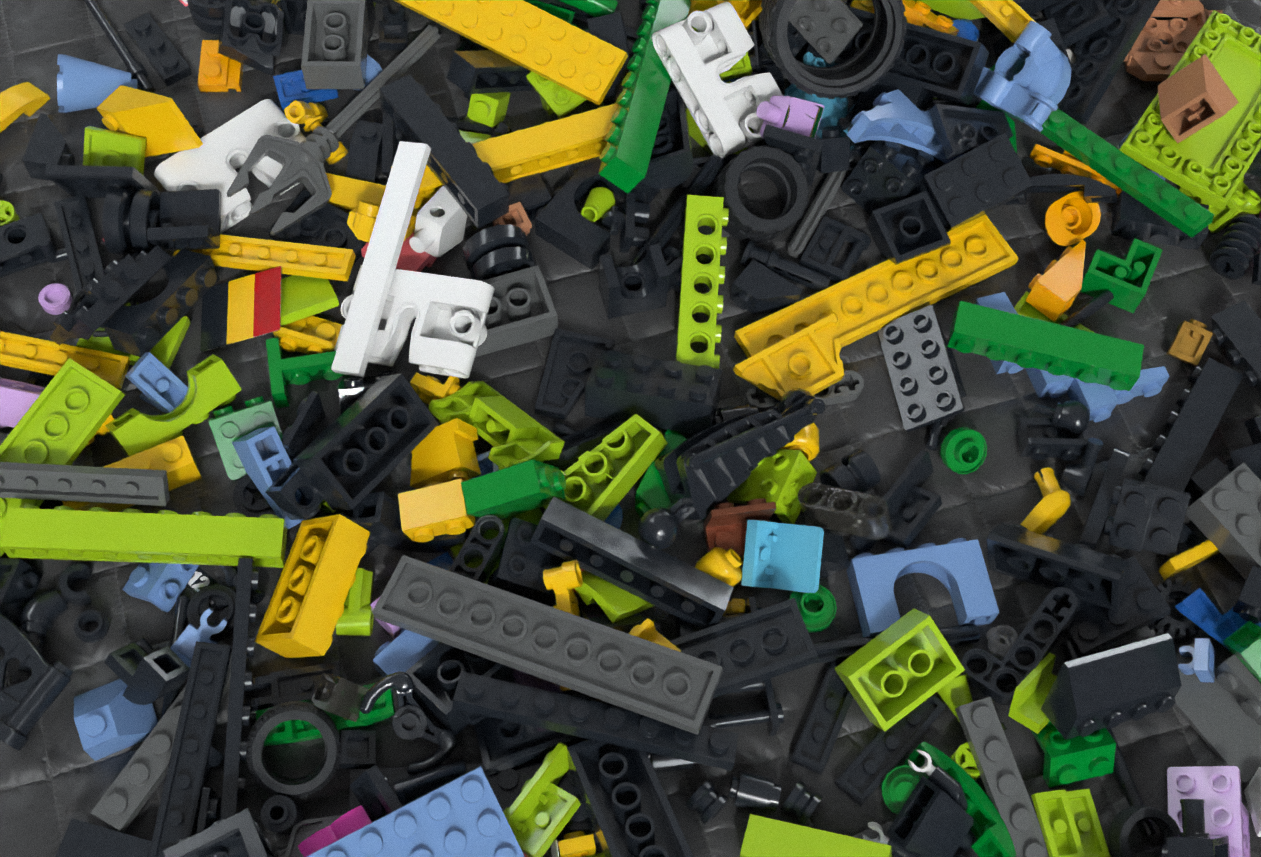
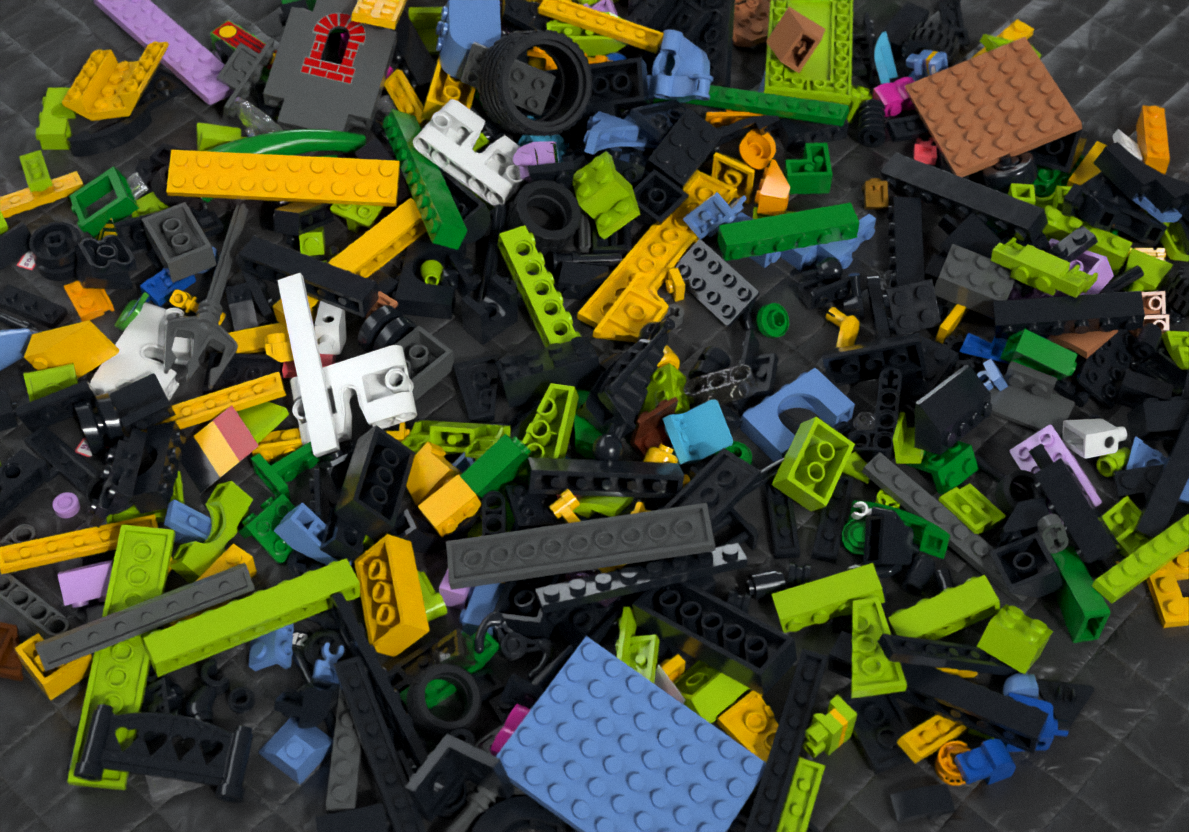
camera: 25 degrees left, 10 degrees down
black bar [1059,289,1114,328] -> none
none -> bright green arm [114,292,149,332]
none -> lime bracket [573,151,640,239]
none -> yellow plate [665,268,685,302]
none -> medium blue bracket [683,192,747,239]
none -> yellow slope [712,152,755,204]

